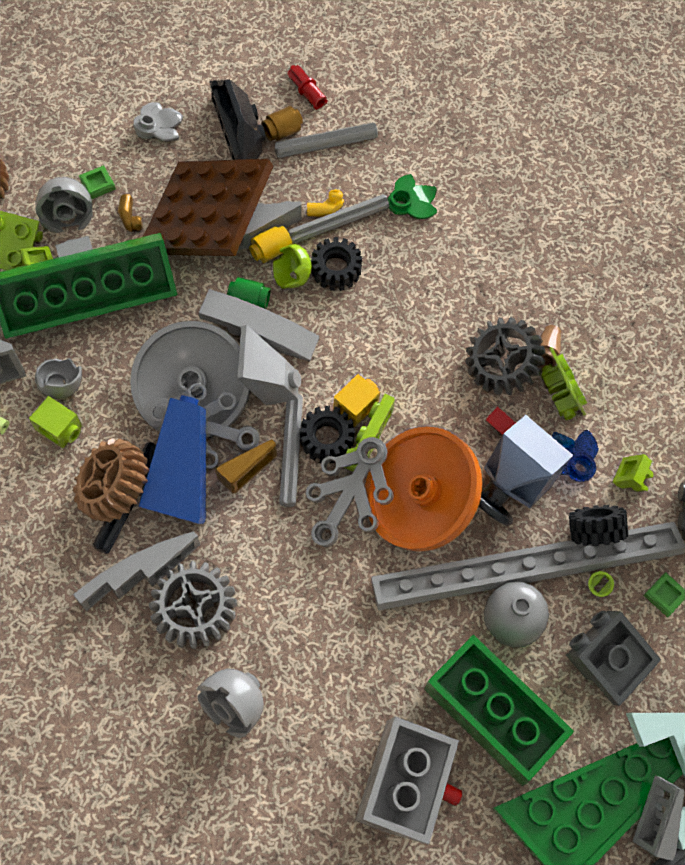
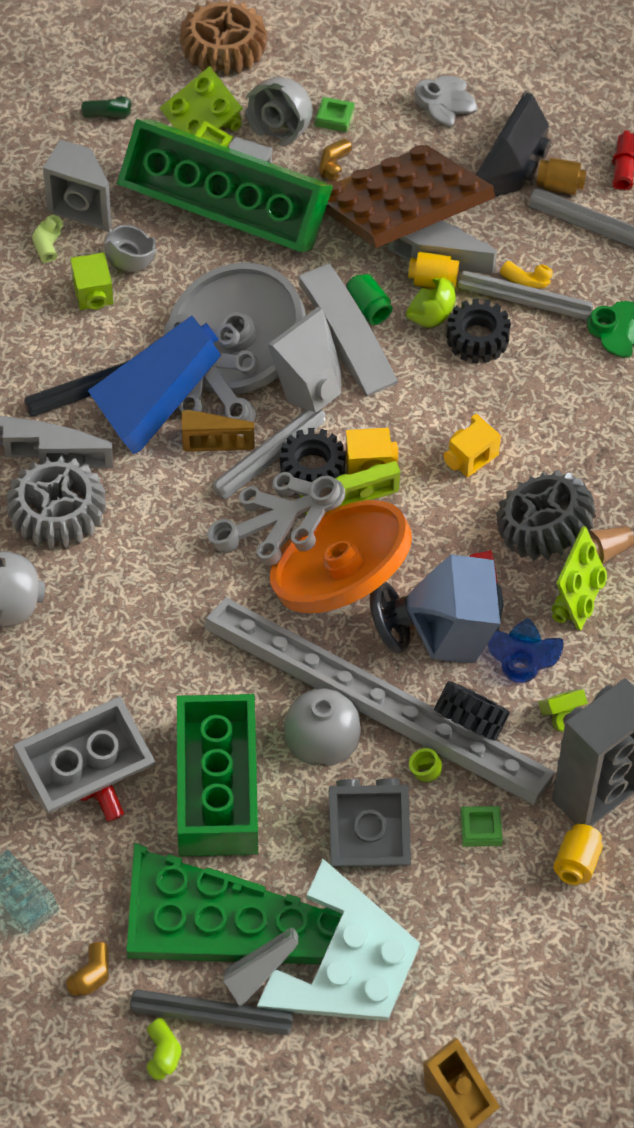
camera: 45 degrees right, 10 degrees down
medium nougat gear [72,438,150,522] -> none
none -> yellow brick [443,413,501,478]

